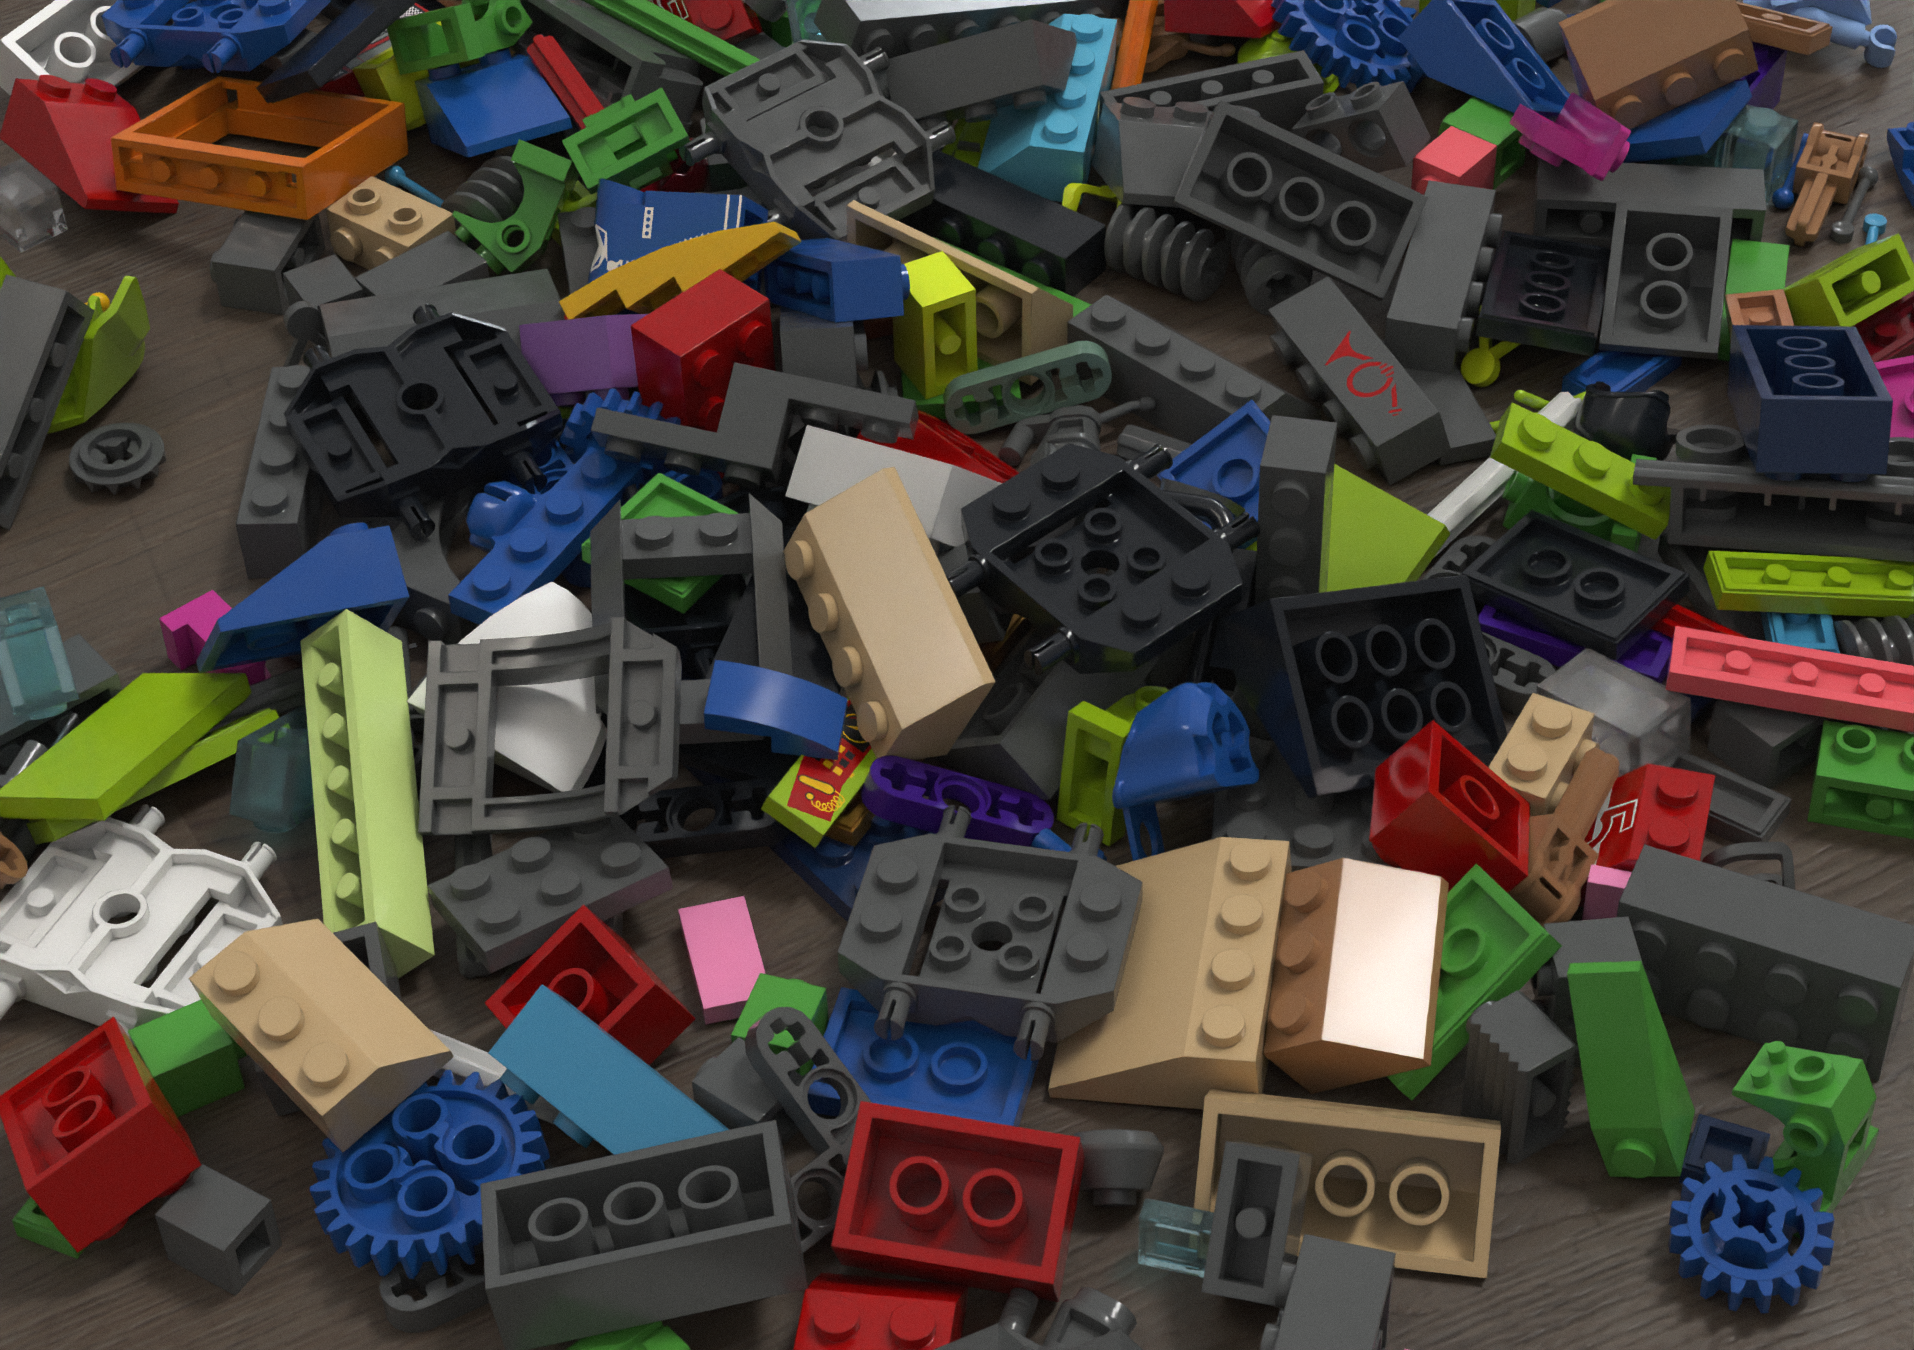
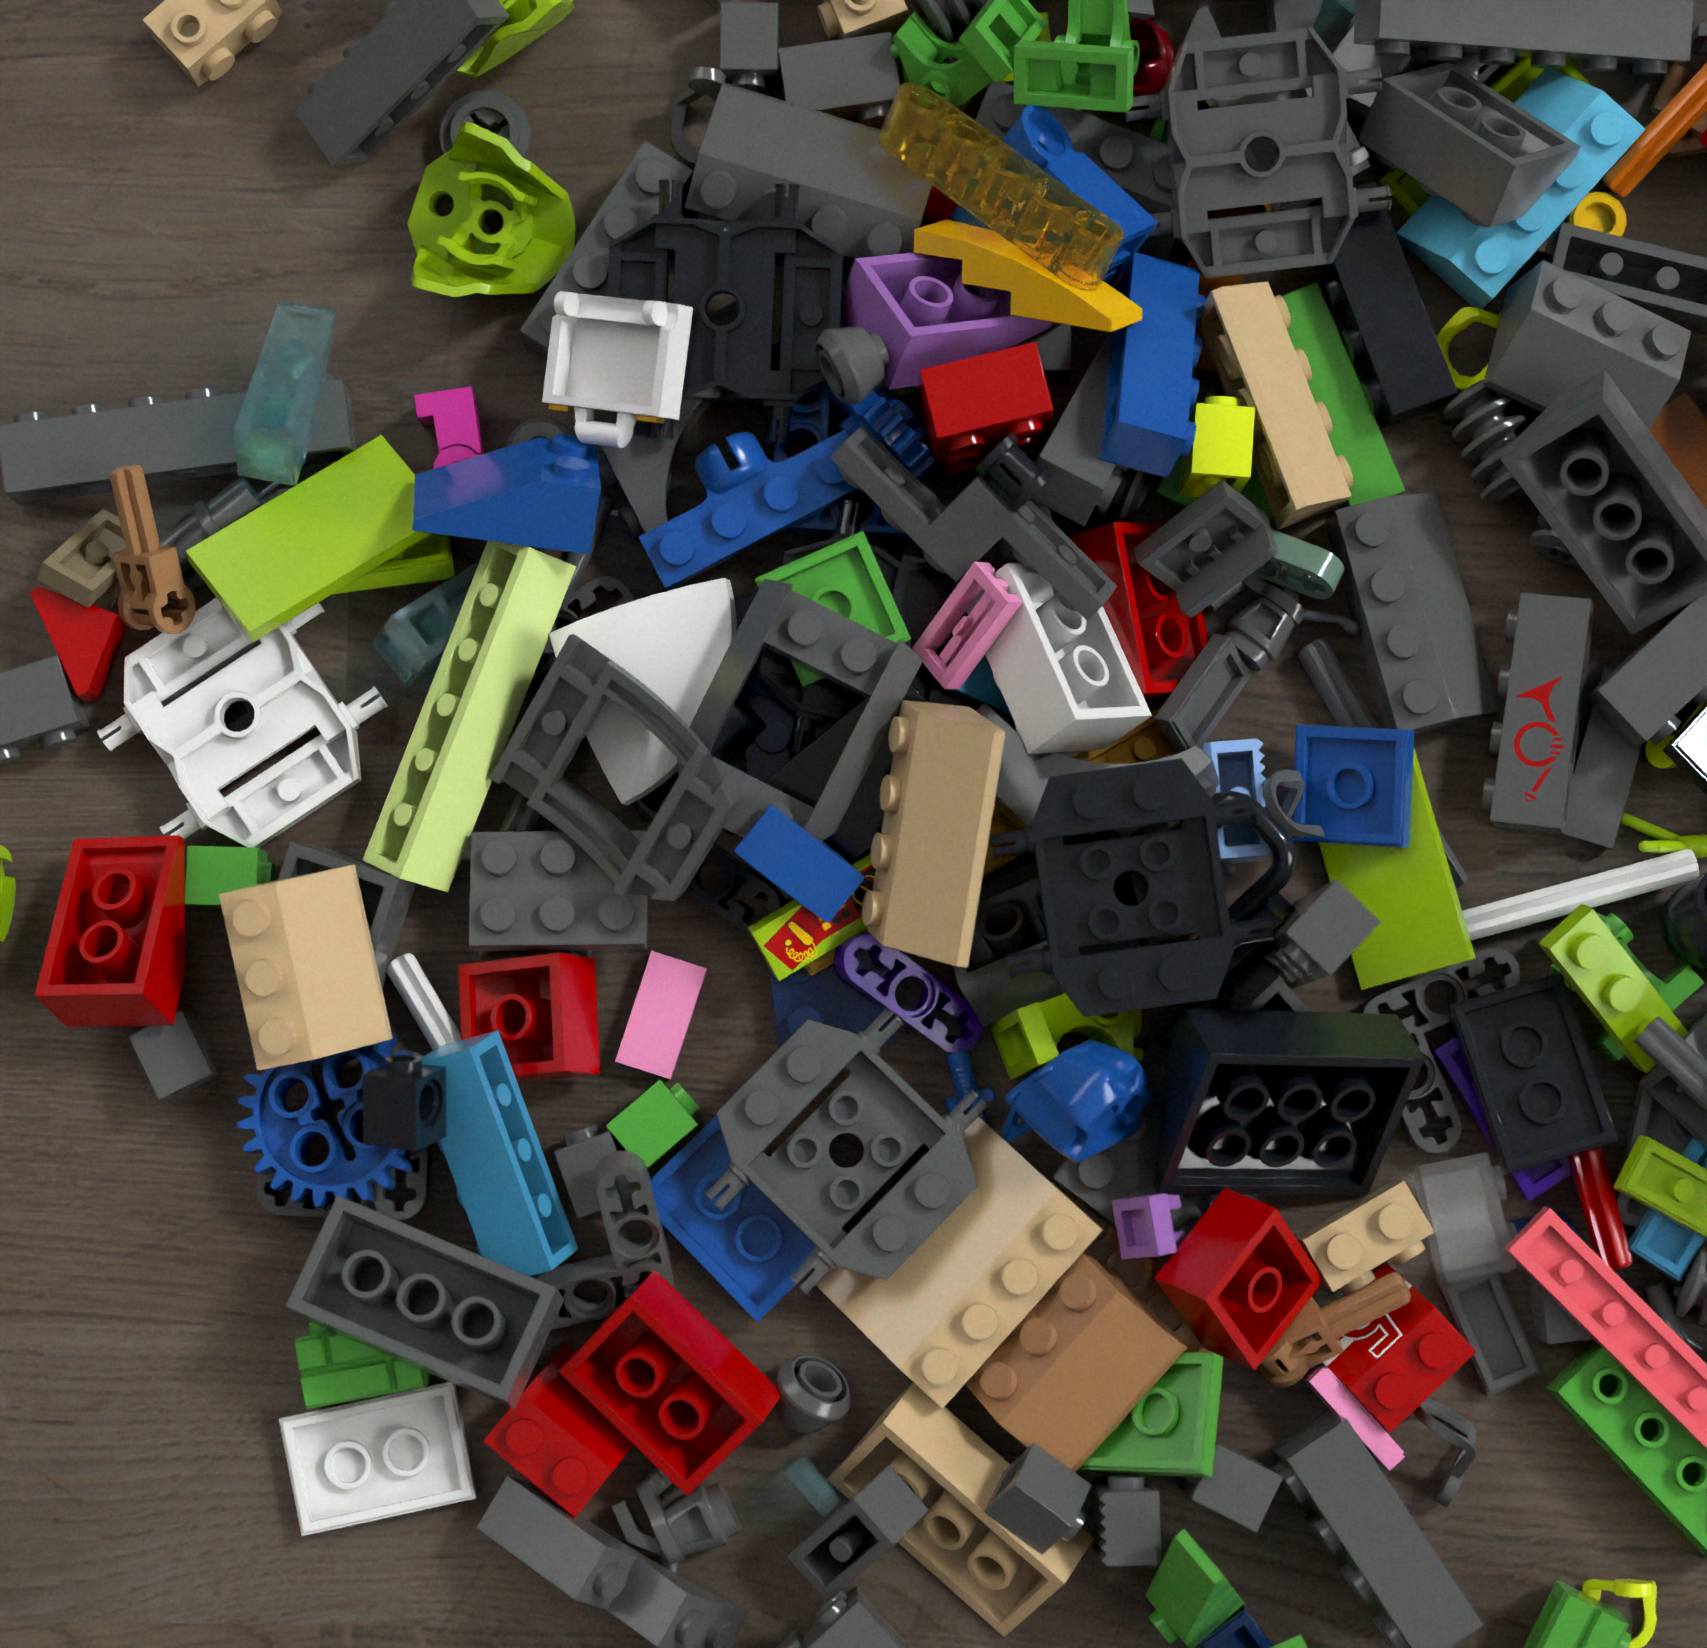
camera: 25 degrees right, 40 degrees up
none -> black brick [362,1054,446,1151]
none -> lime piece [407,122,576,298]
none -> white piece [542,291,693,448]
none -> dark grey cone [815,326,890,405]
none -> clear yellow beam [877,83,1124,291]
none -> bright pink tile [912,562,1023,689]
none -> black bush [974,432,1054,512]
none -> dark grey brick [984,1443,1091,1555]
none -> medium lavender tile [1111,1193,1187,1260]
none -> dark grey bracket [1133,480,1278,618]

